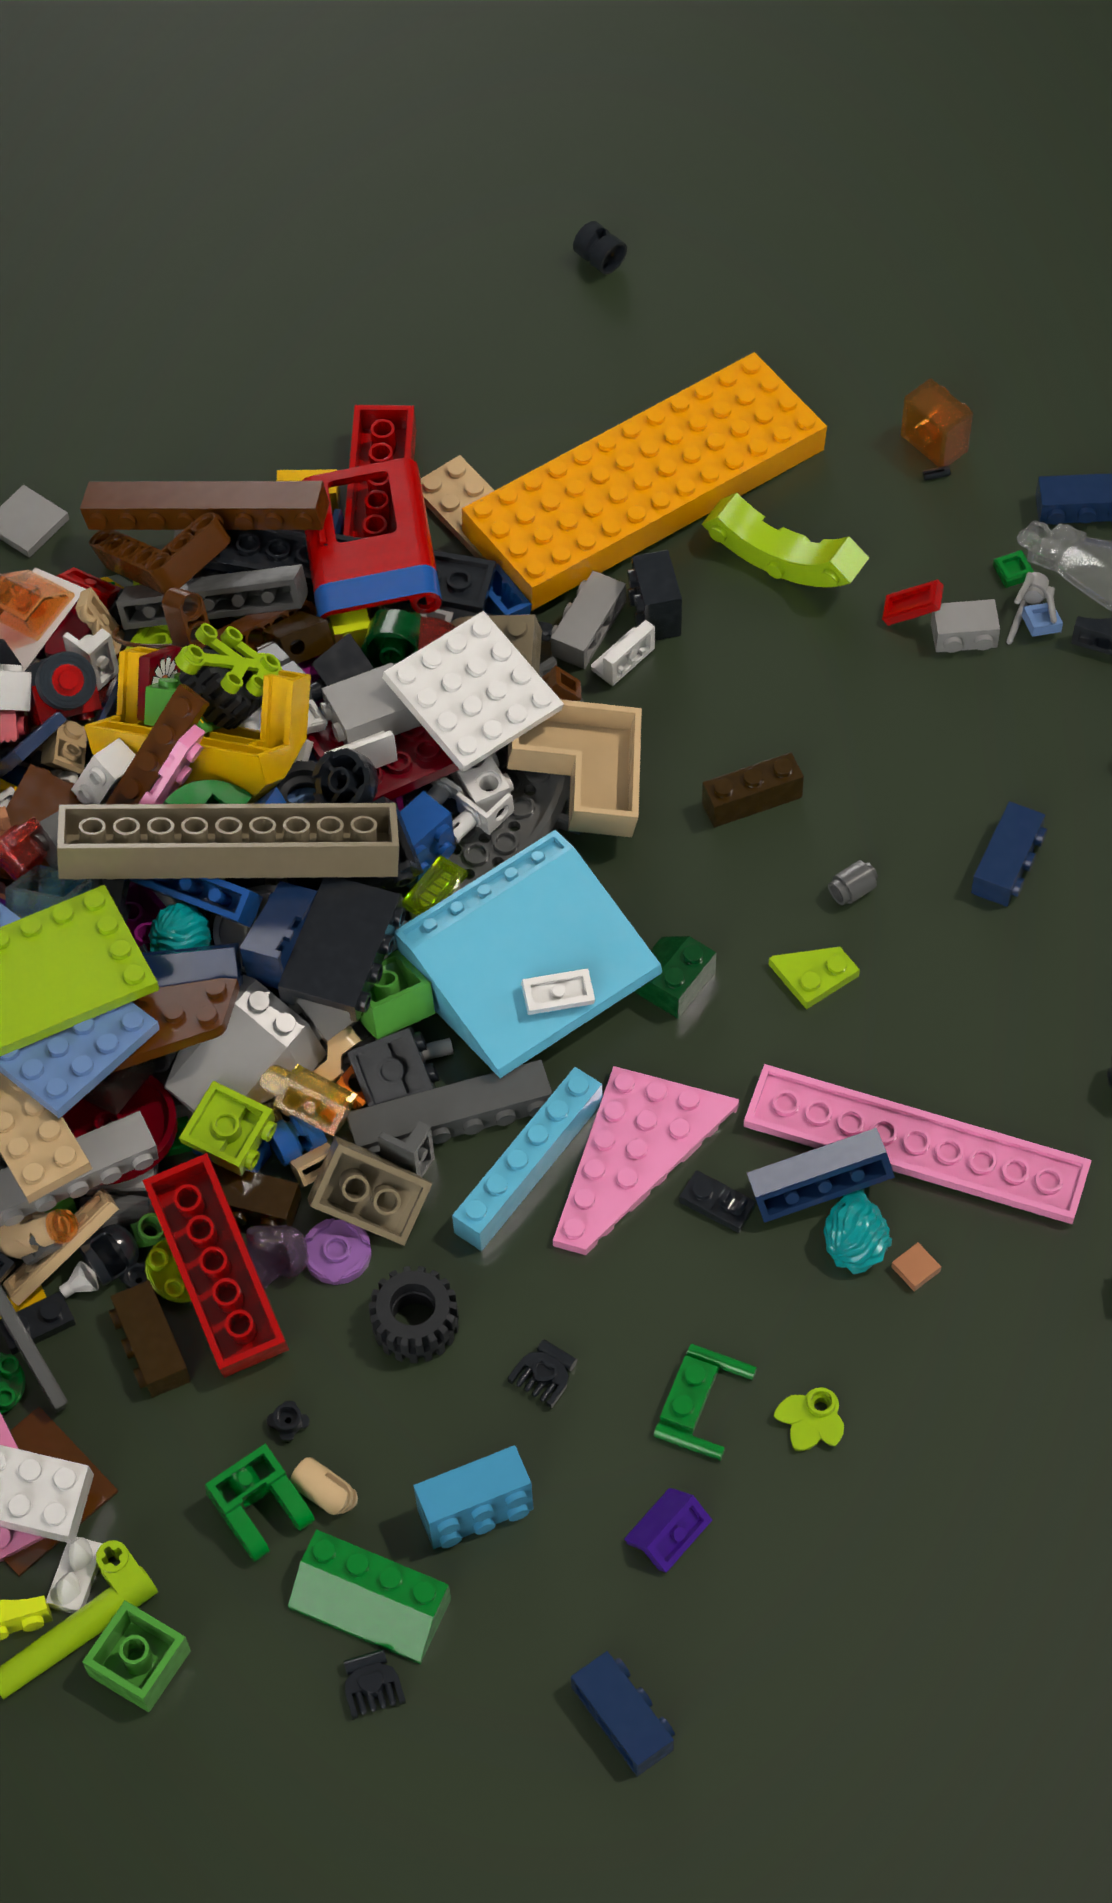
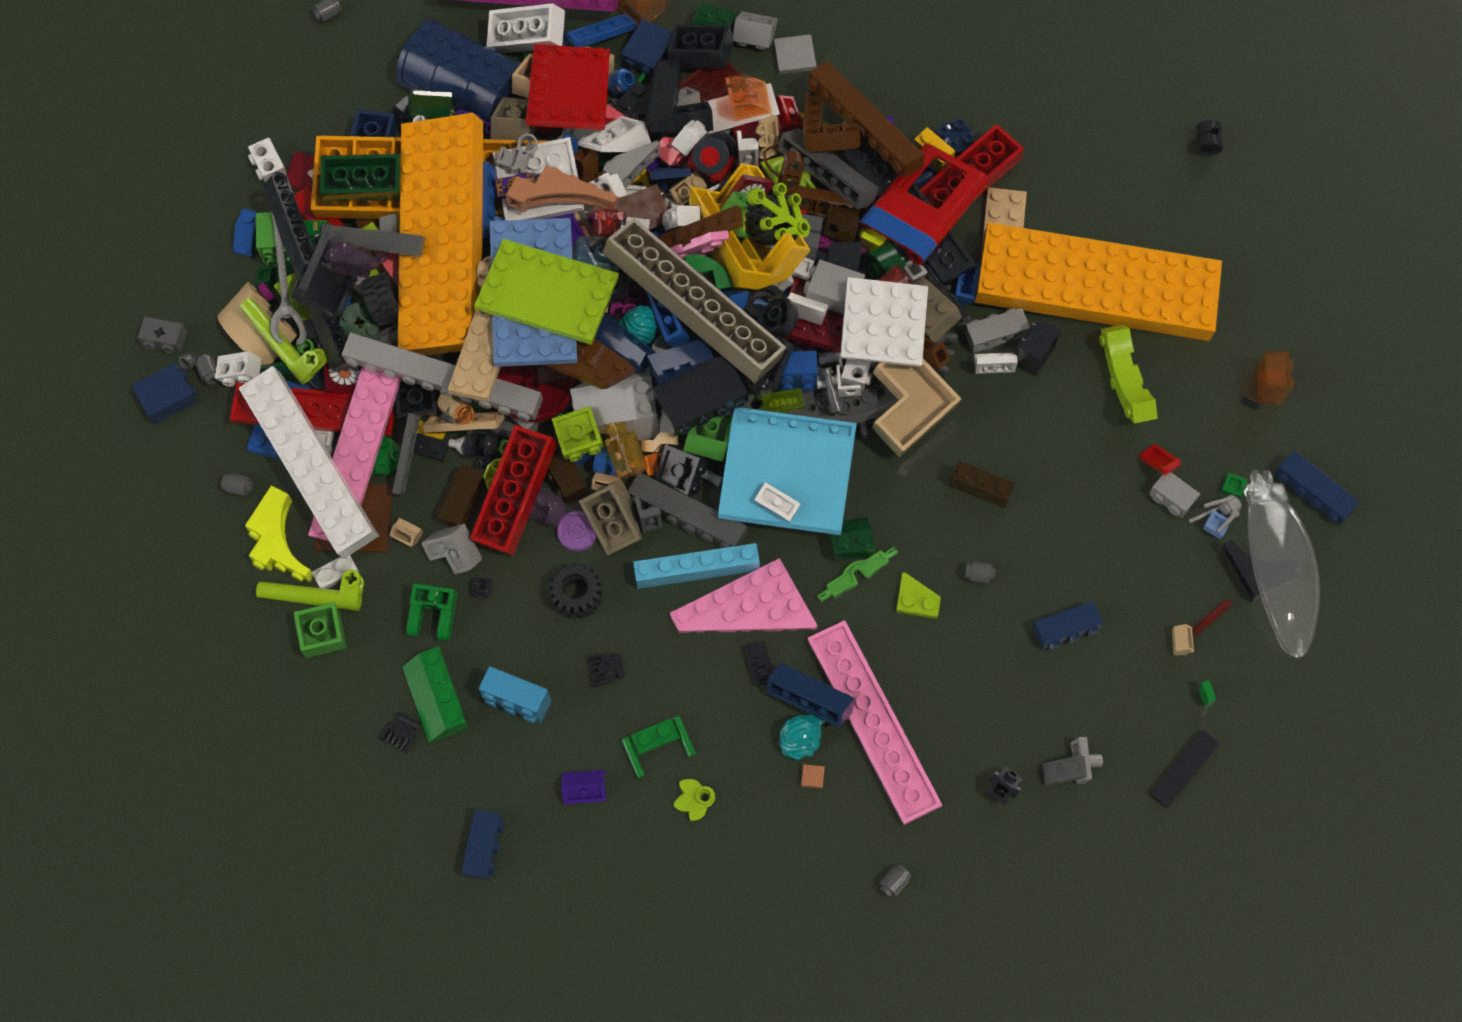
camera: 45 degrees right, 10 degrees up
tan arm [290,1457,358,1515] -> none
none -> tan piece [389,518,423,547]
none -> light grey panel [421,523,482,574]
none -> bright green piece [817,546,898,603]
none -> dark grey piece [819,367,845,413]
none -> dark blue dish [937,119,974,153]

